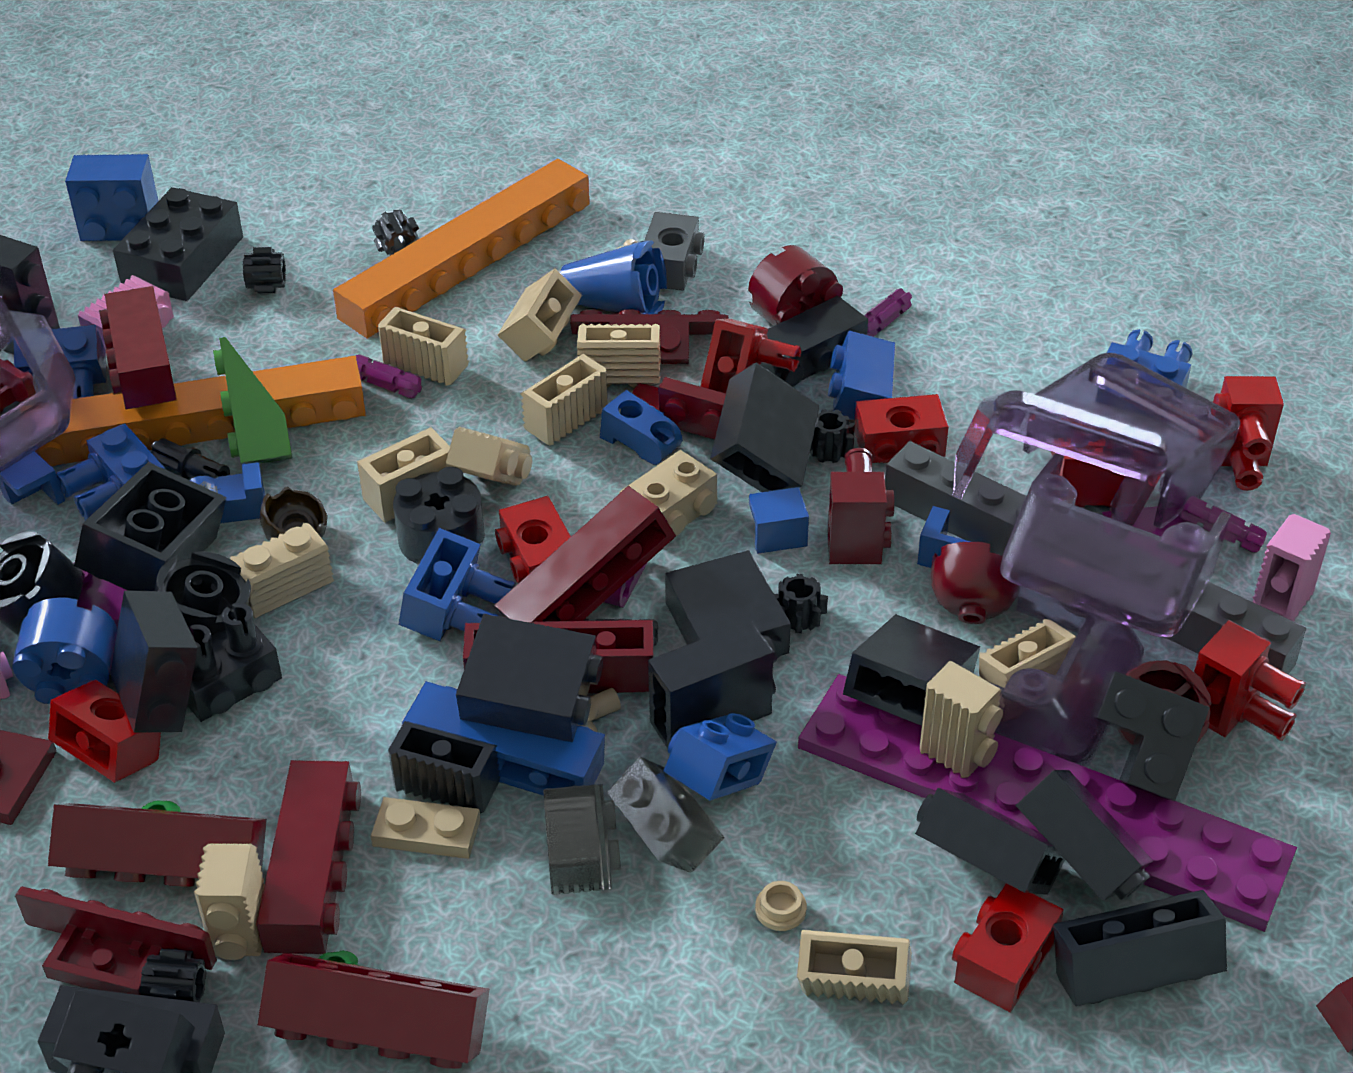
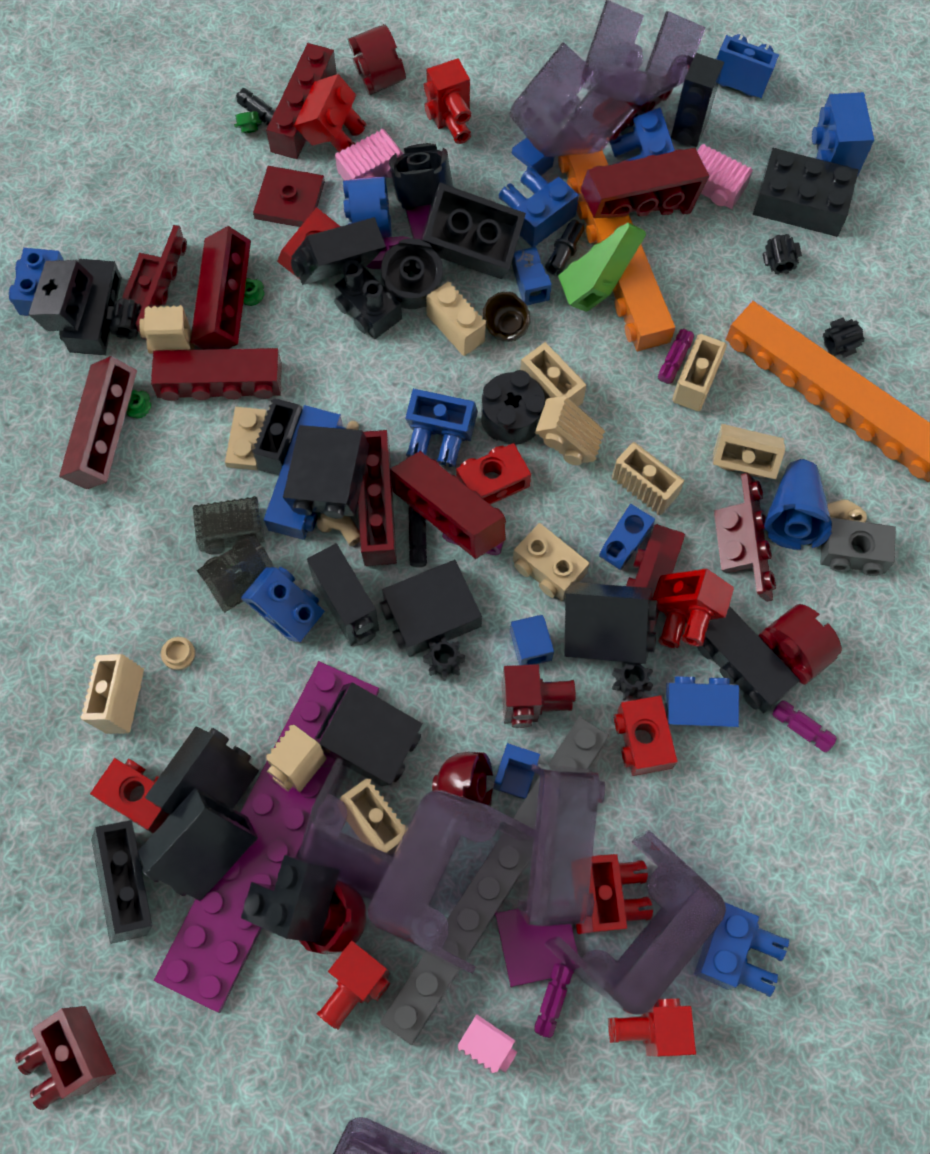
camera: 85 degrees right, 25 degrees up
tan brick [577,324,661,388] -> none

